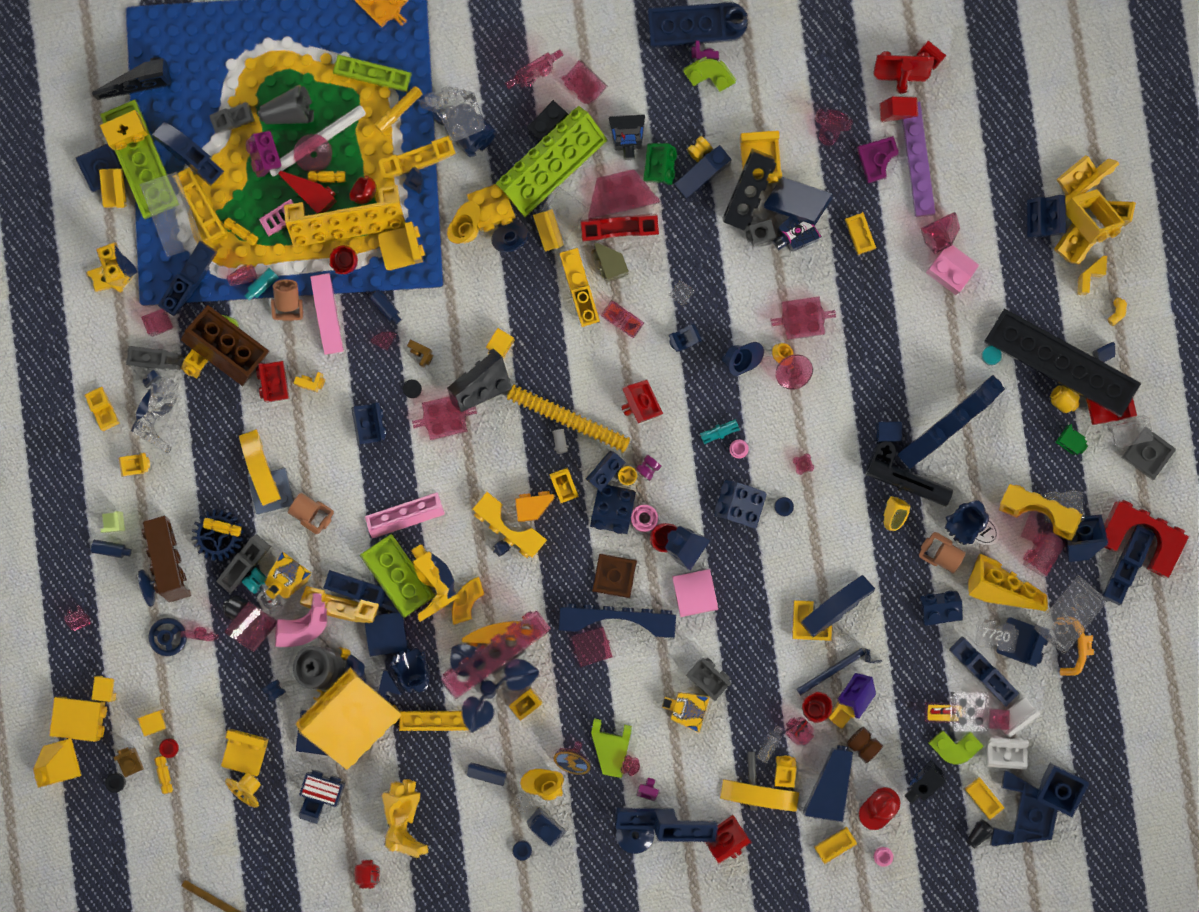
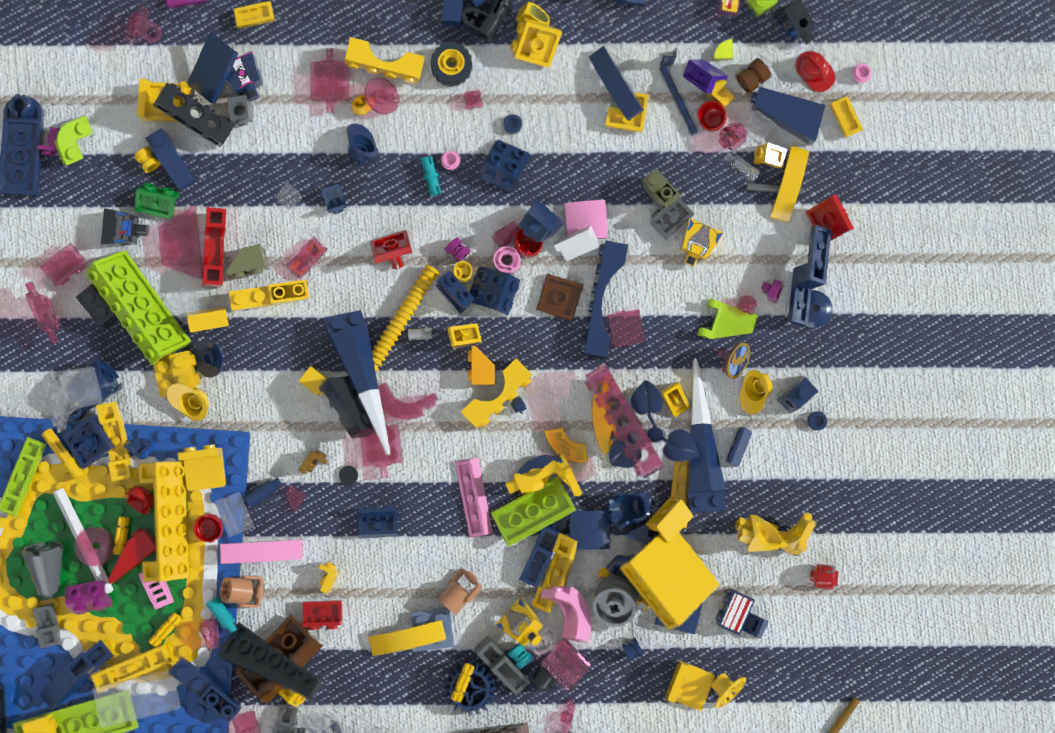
camera: 90 degrees left, 0 degrees up
none -> dark blue plate [63,415,115,469]
none -> clear panel [214,492,254,537]
none -> black wing [217,622,323,701]
none -> dark blue plate [323,310,390,456]
none -> yellow arch [344,37,425,84]
none -> clear pink arch [378,383,439,420]
none -> black wheel [430,42,472,87]
none -> clear pink cone [492,221,520,248]
none -> yellow plate [510,18,562,68]
none -> white panel [554,225,600,261]
none -> olive slope [642,169,681,208]
none -> yellow panel [646,497,693,542]
none -> dark blue plate [686,358,727,513]
none -> neon yellow tile [713,40,733,60]

